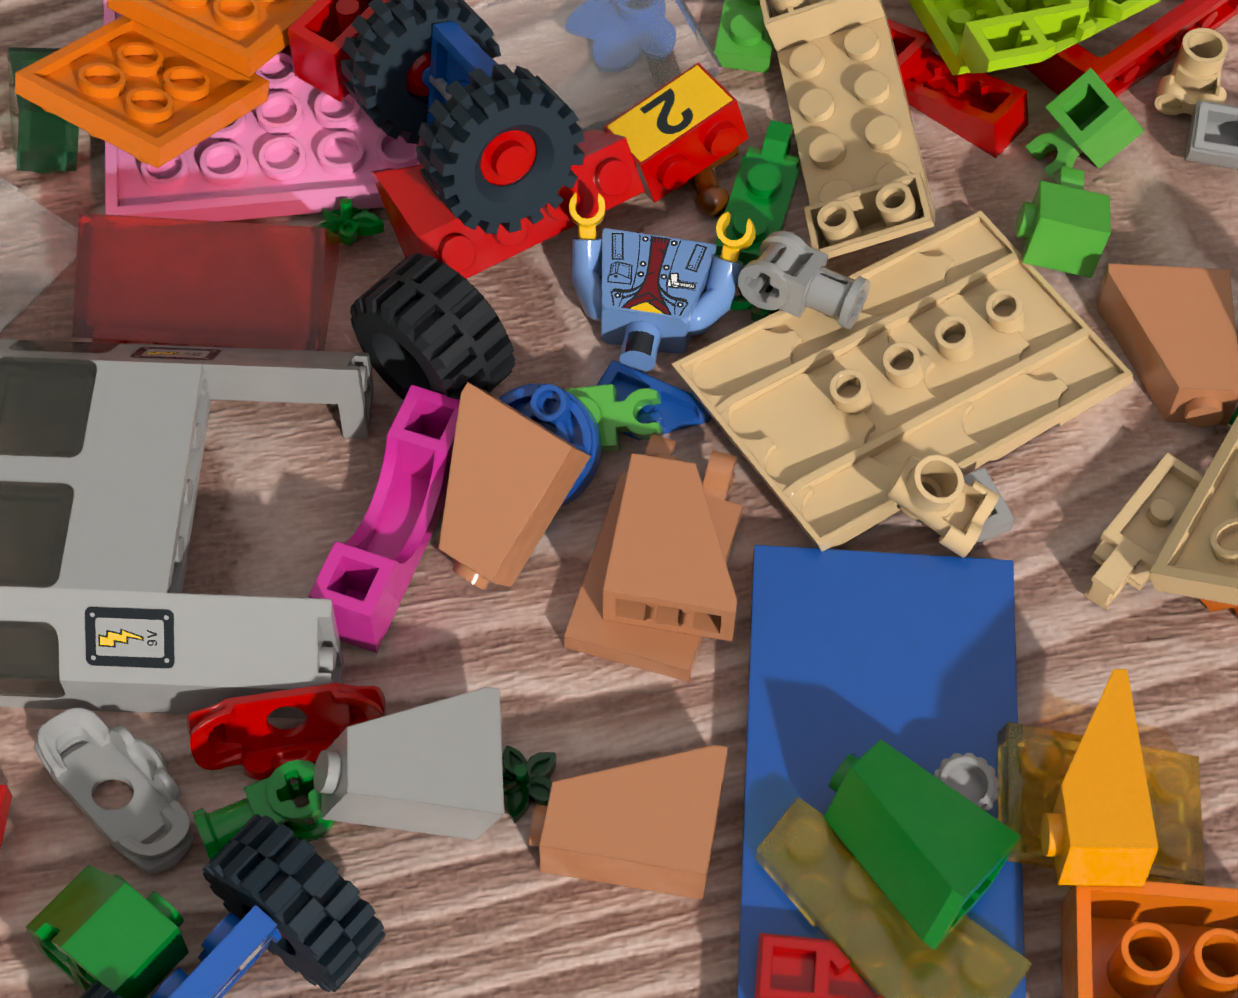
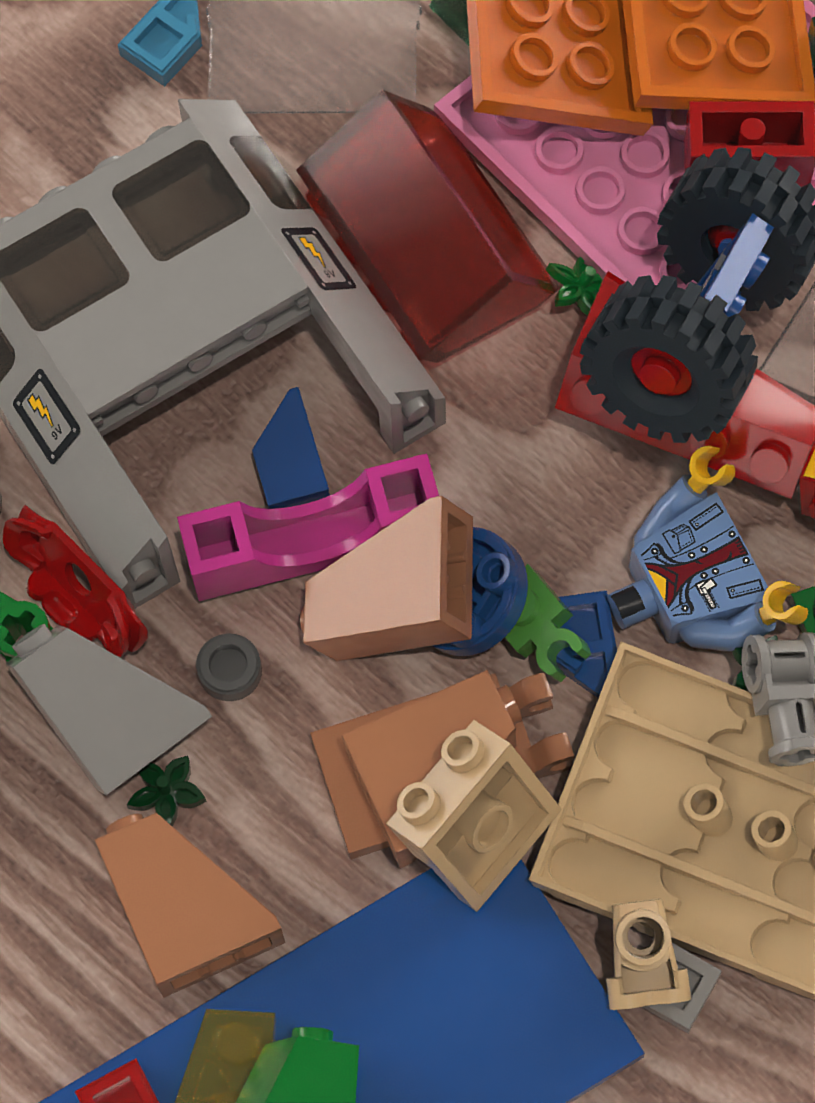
camera: 60 degrees right, 10 degrees up
black tyre [350,253,515,400] -> none
none -> dark grey tile [196,633,262,701]
none -> blue tile [252,387,330,509]
none -> tan plate [386,720,562,912]

